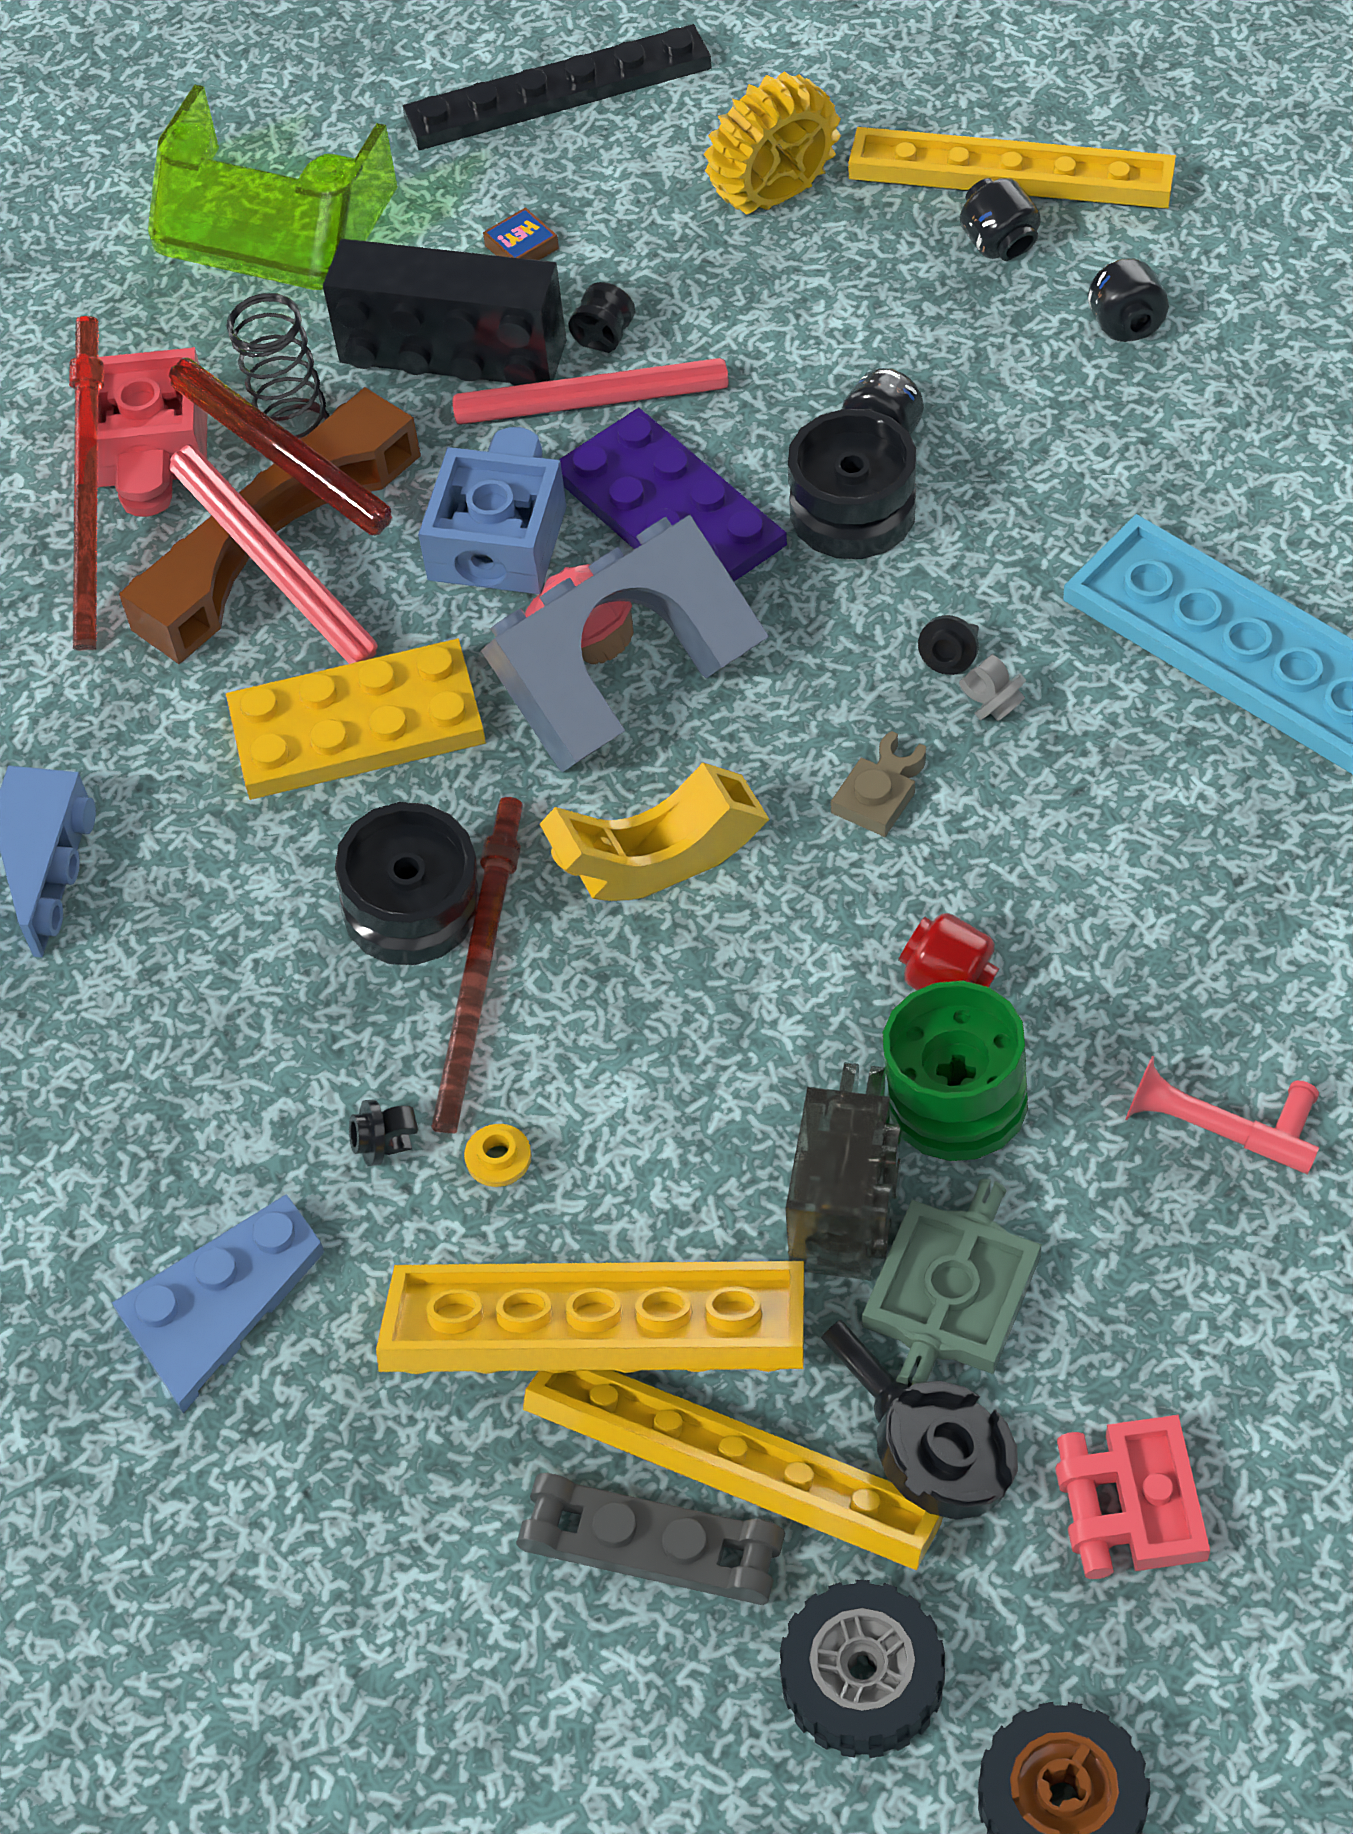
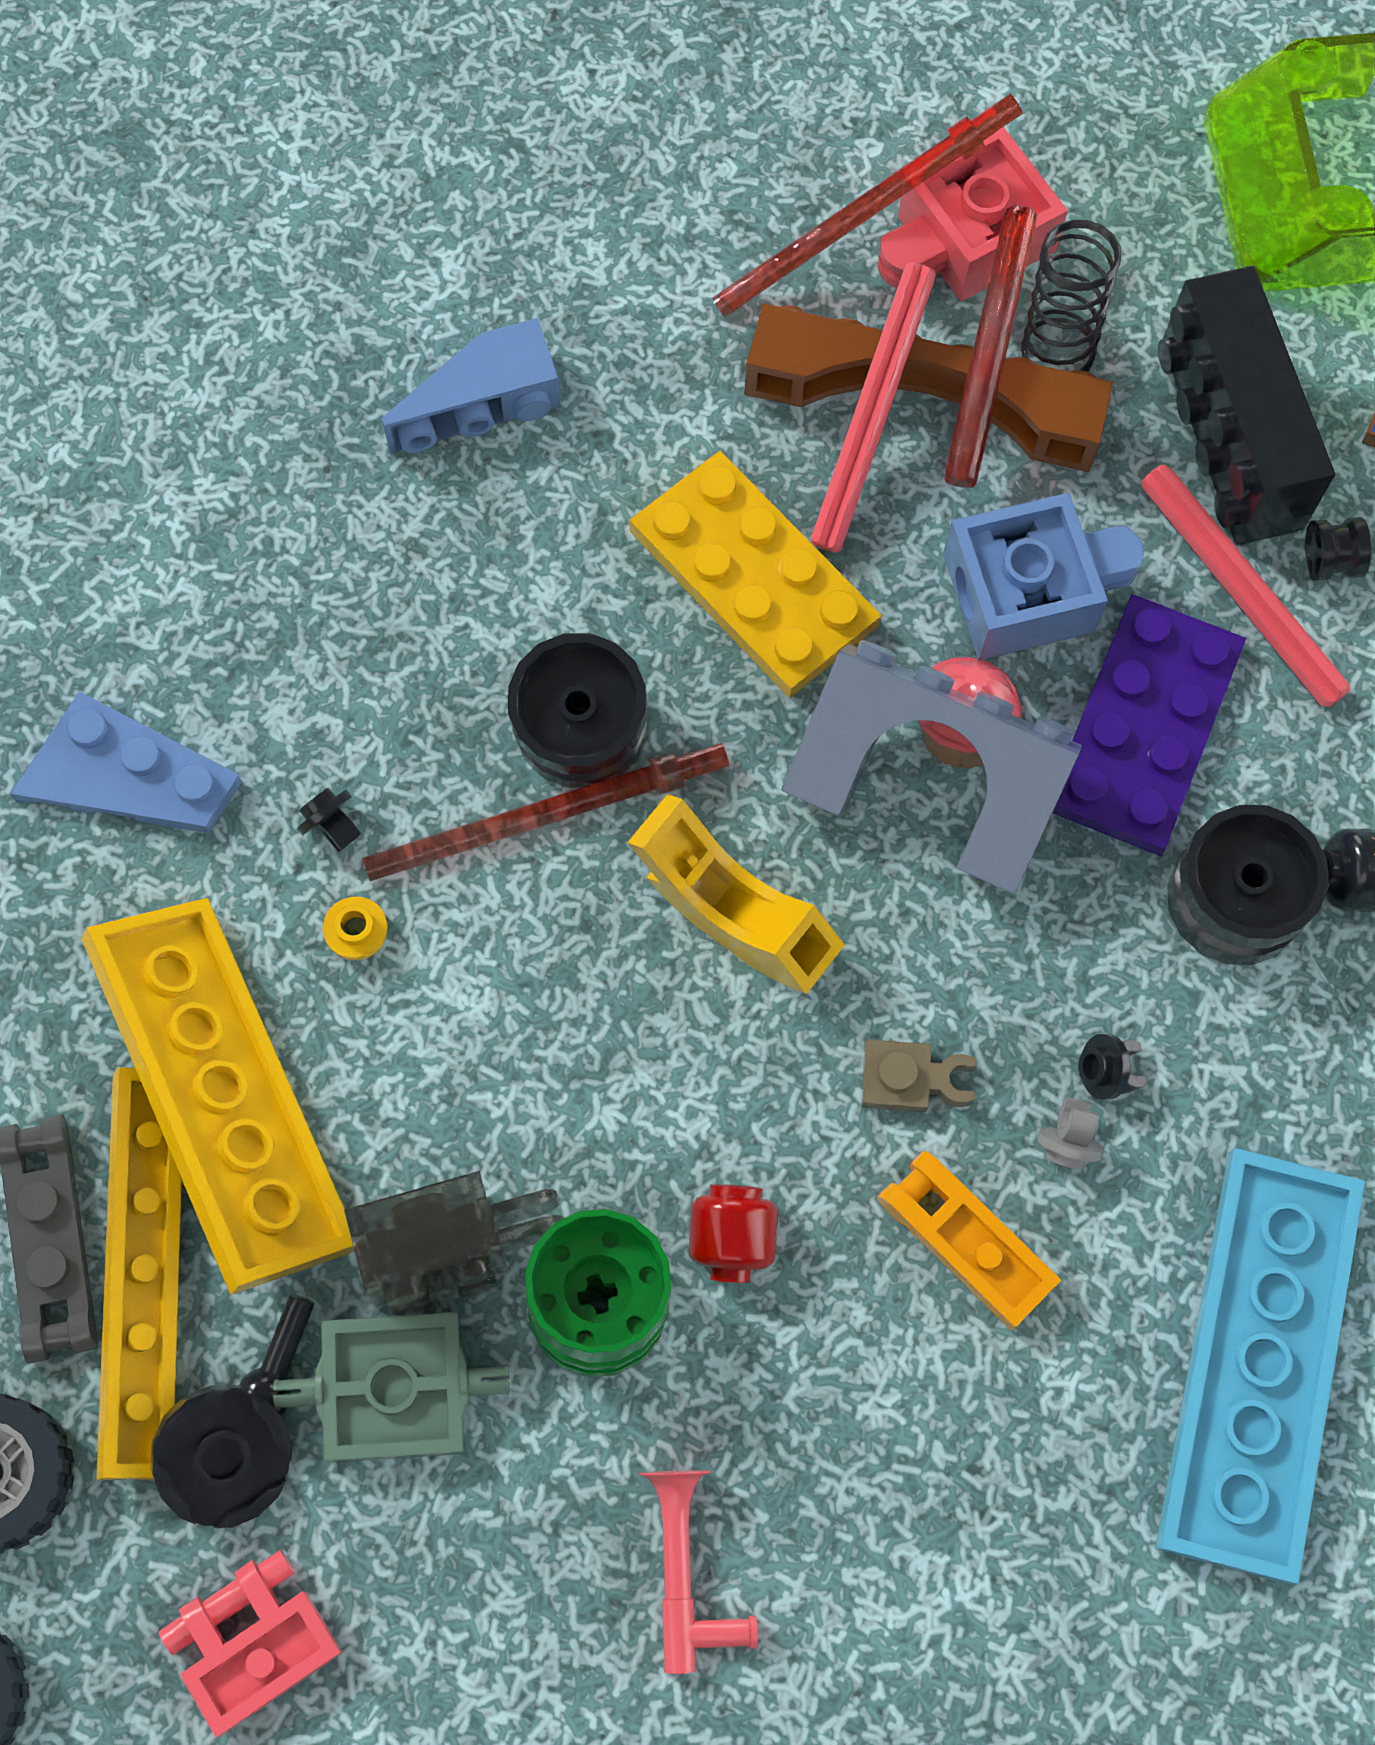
camera: 55 degrees right, 15 degrees up
none -> light orange plate [877,1150,1061,1331]

